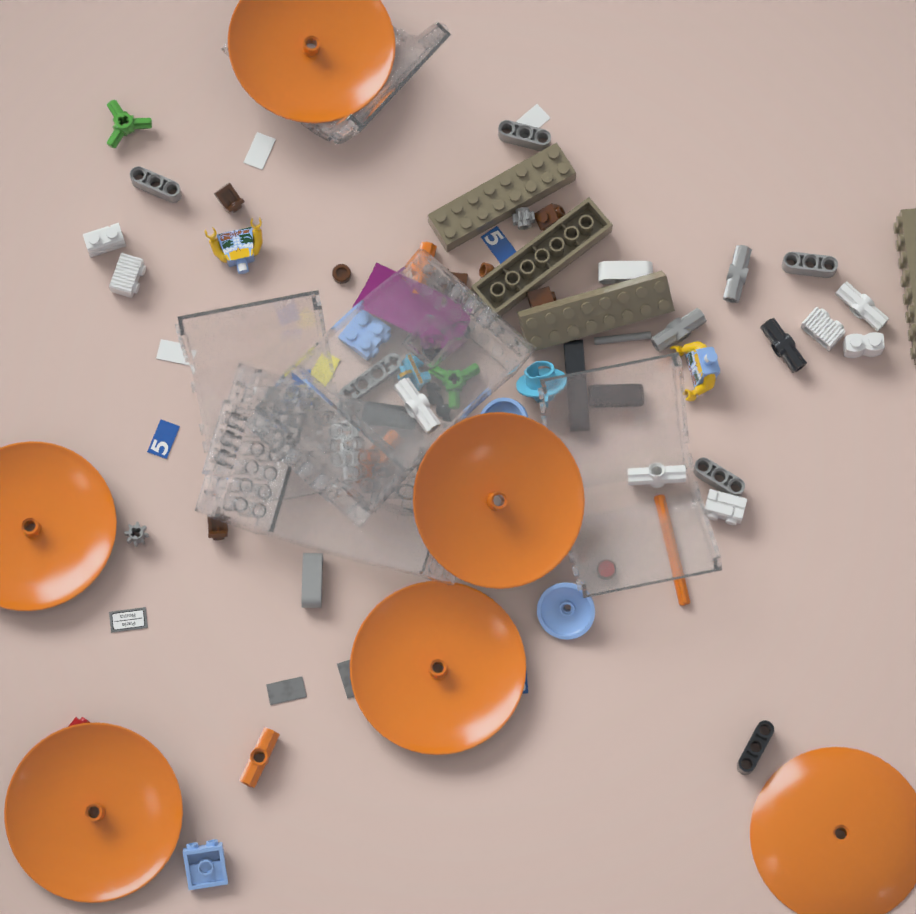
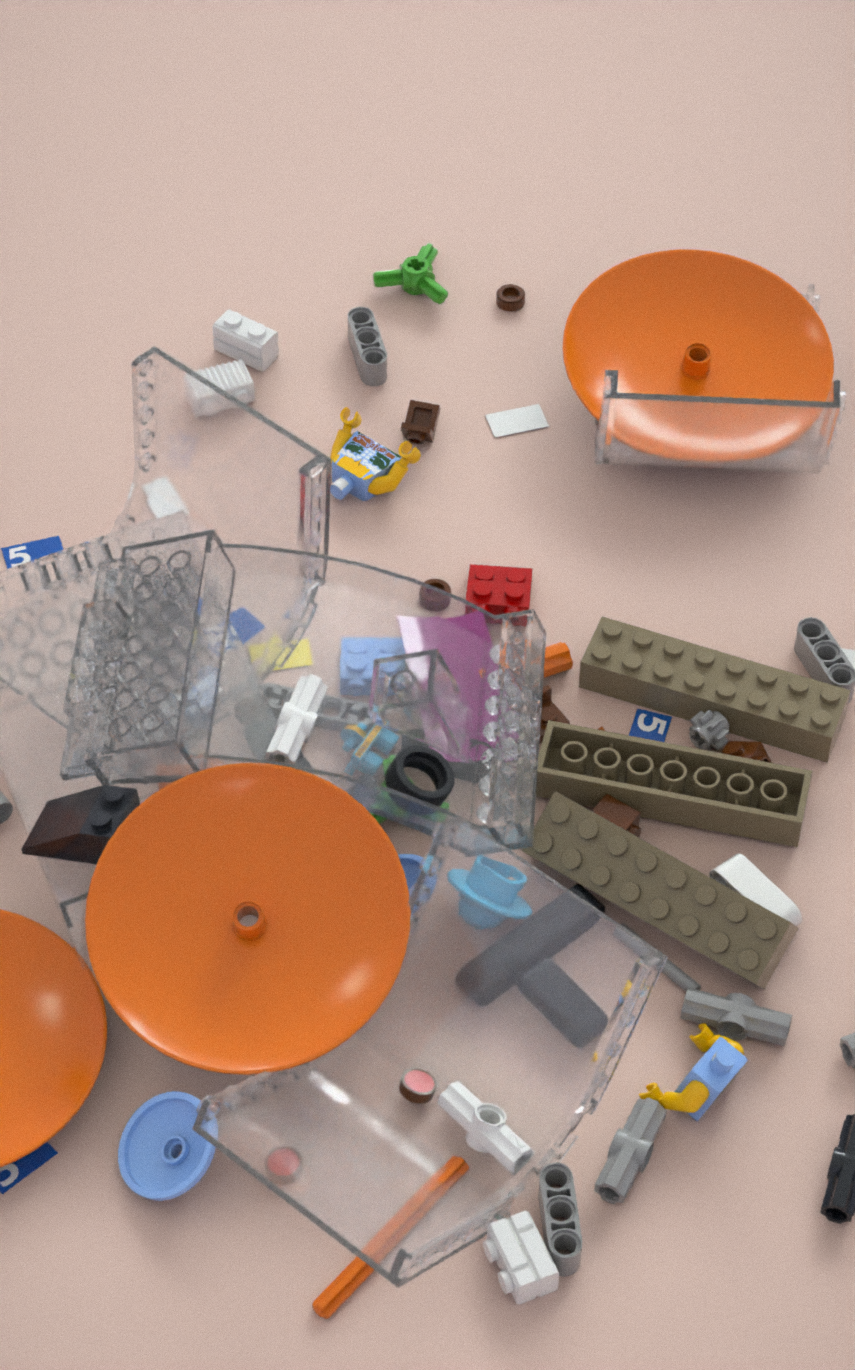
camera: 50 degrees right, 25 degrees down
none -> black slope [21,785,140,864]
none -> black tyre [385,745,455,813]
none -> tile [399,1069,437,1104]
none -> red plate [465,564,533,624]
none -> reddish brown tile [496,284,525,312]
none -> light grey piece [594,1097,667,1204]

